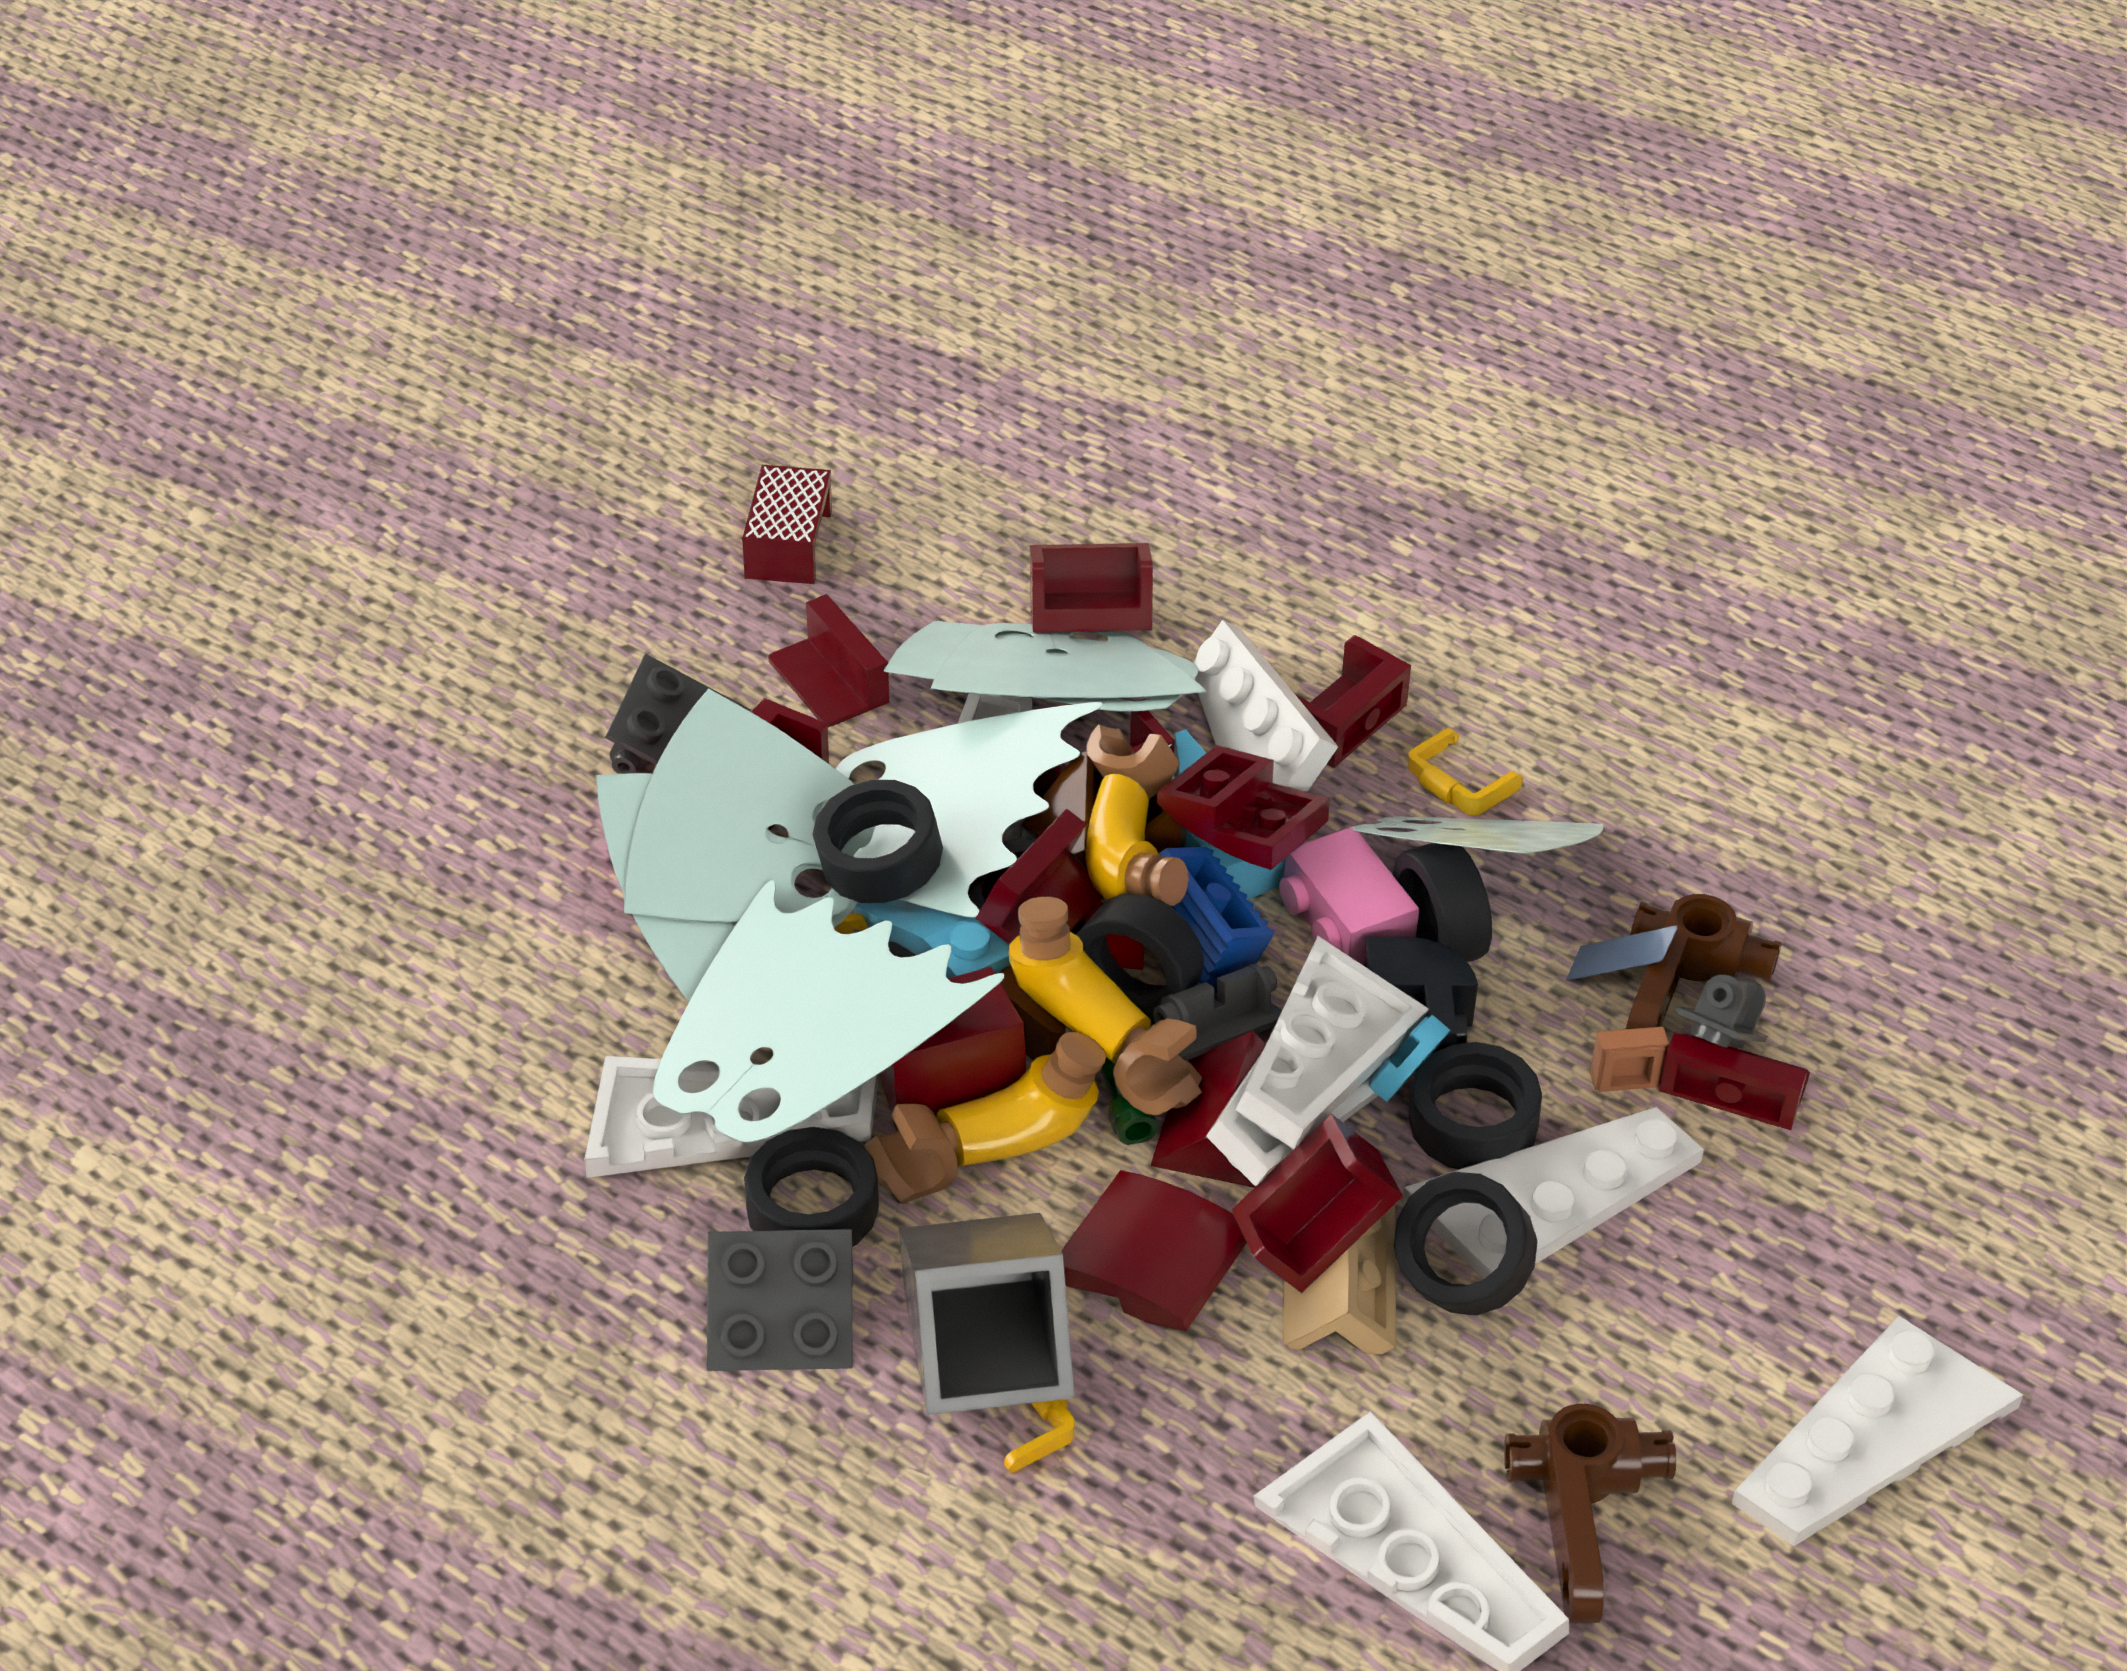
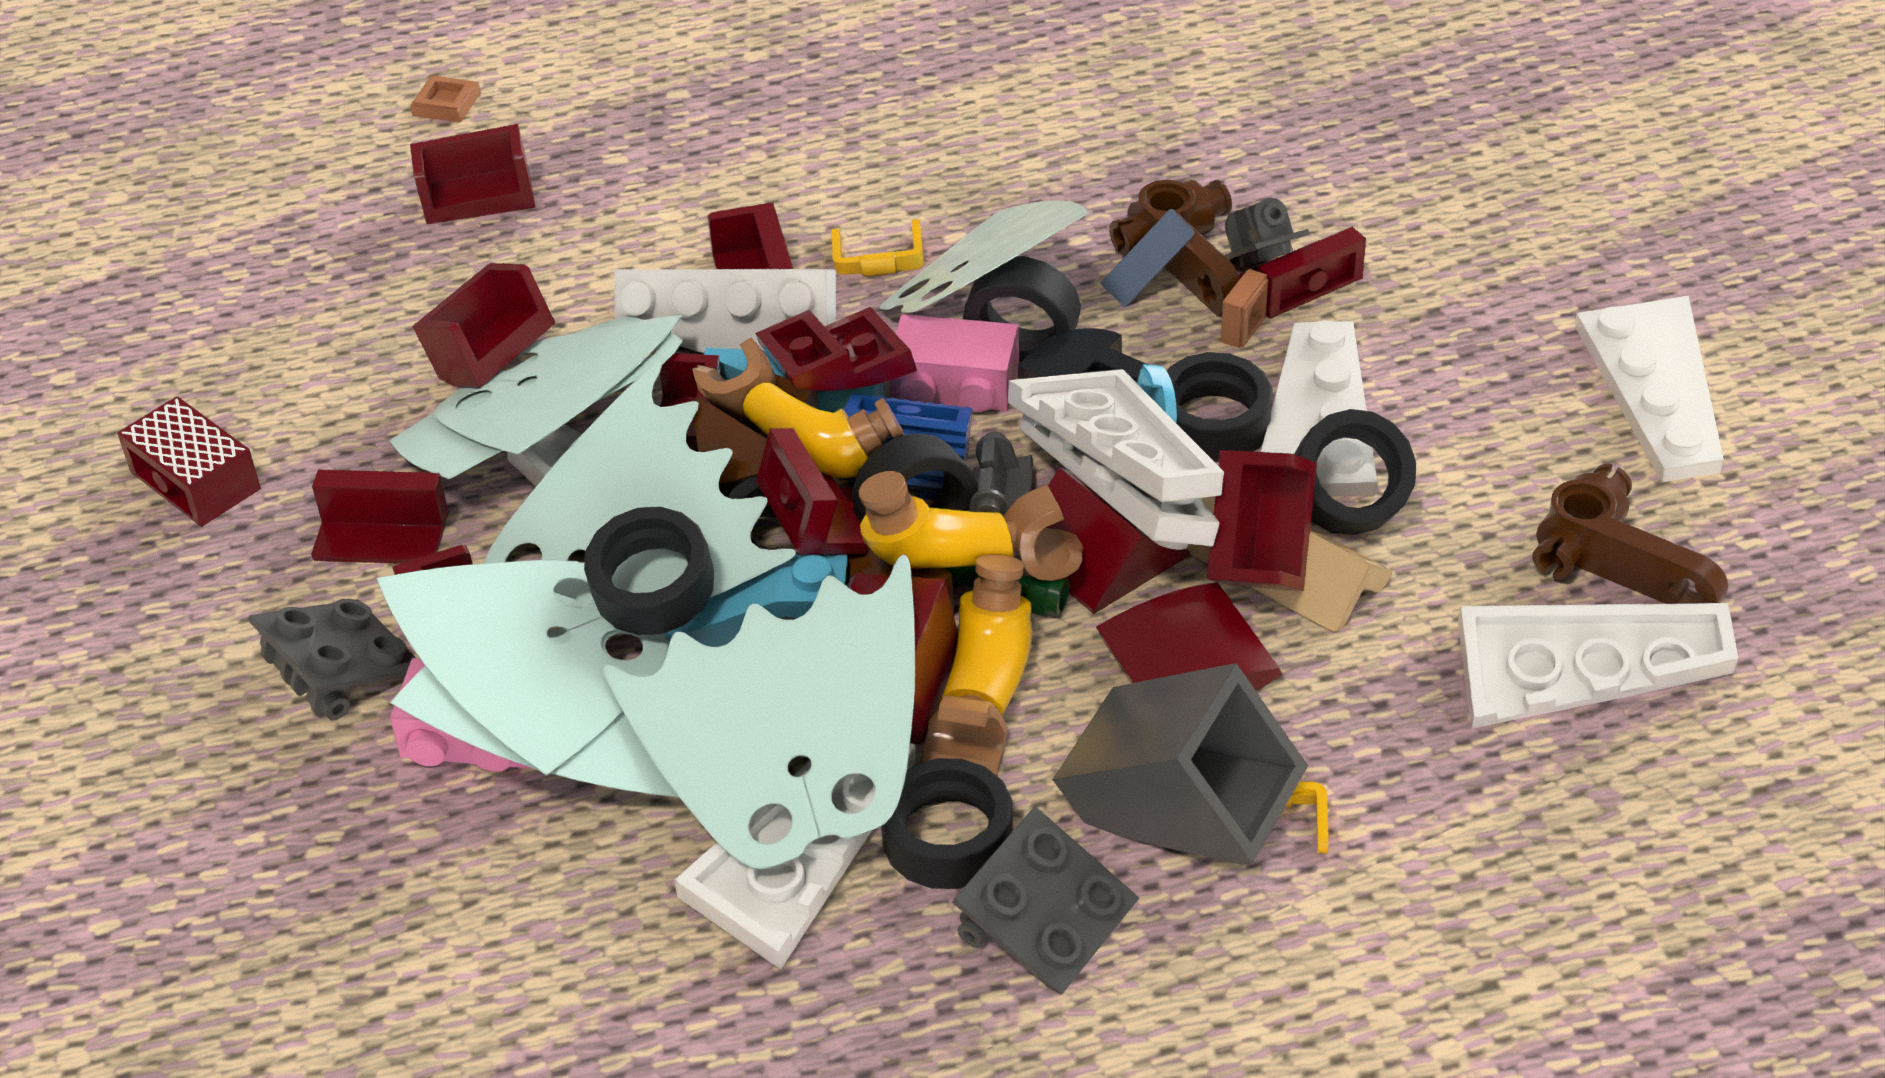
camera: 50 degrees left, 0 degrees up
none -> nougat tile [410,76,481,123]
none -> dark red panel [410,124,536,224]

